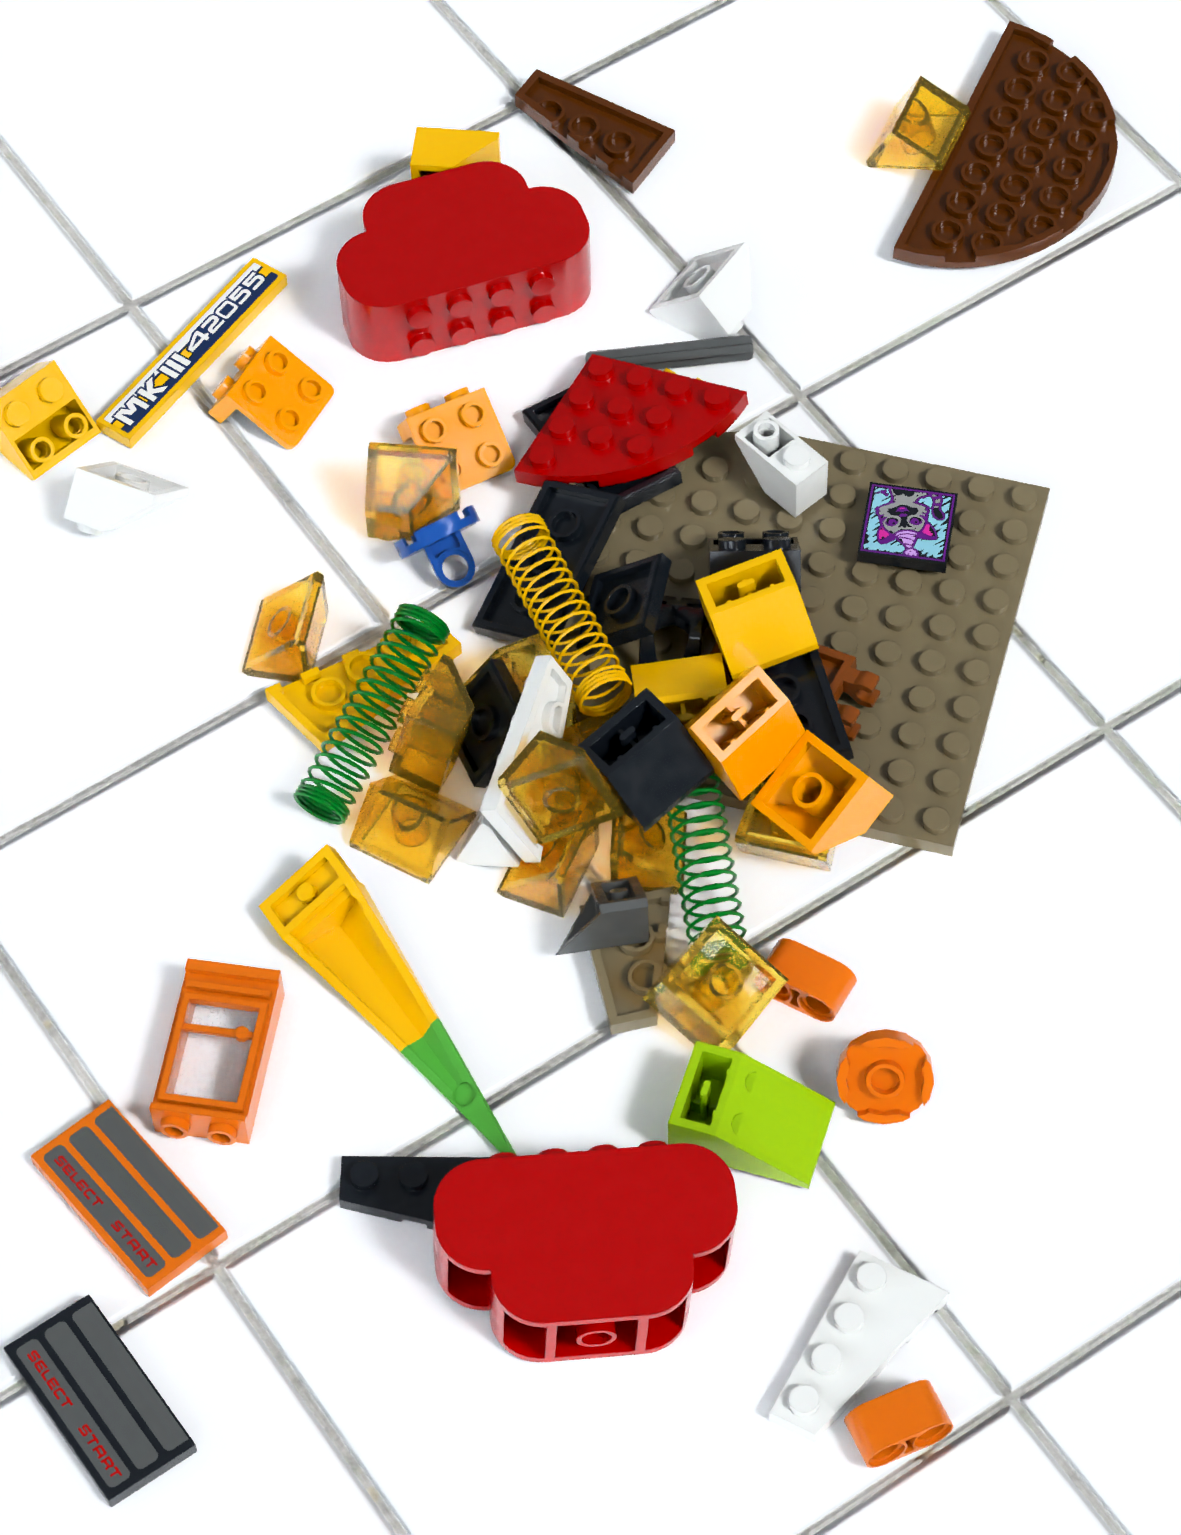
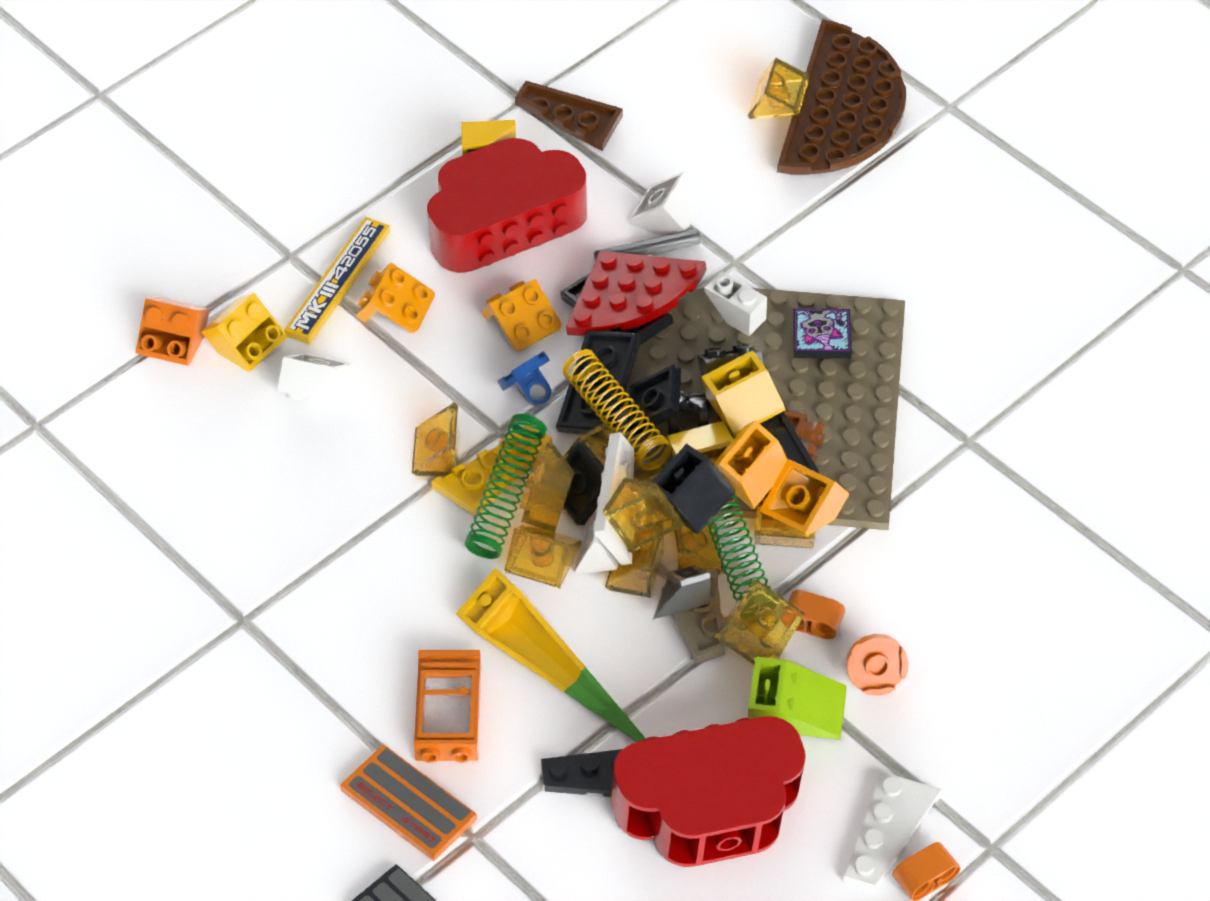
camera: 10 degrees left, 5 degrees down
clear yellow slope [365,442,461,541] -> none

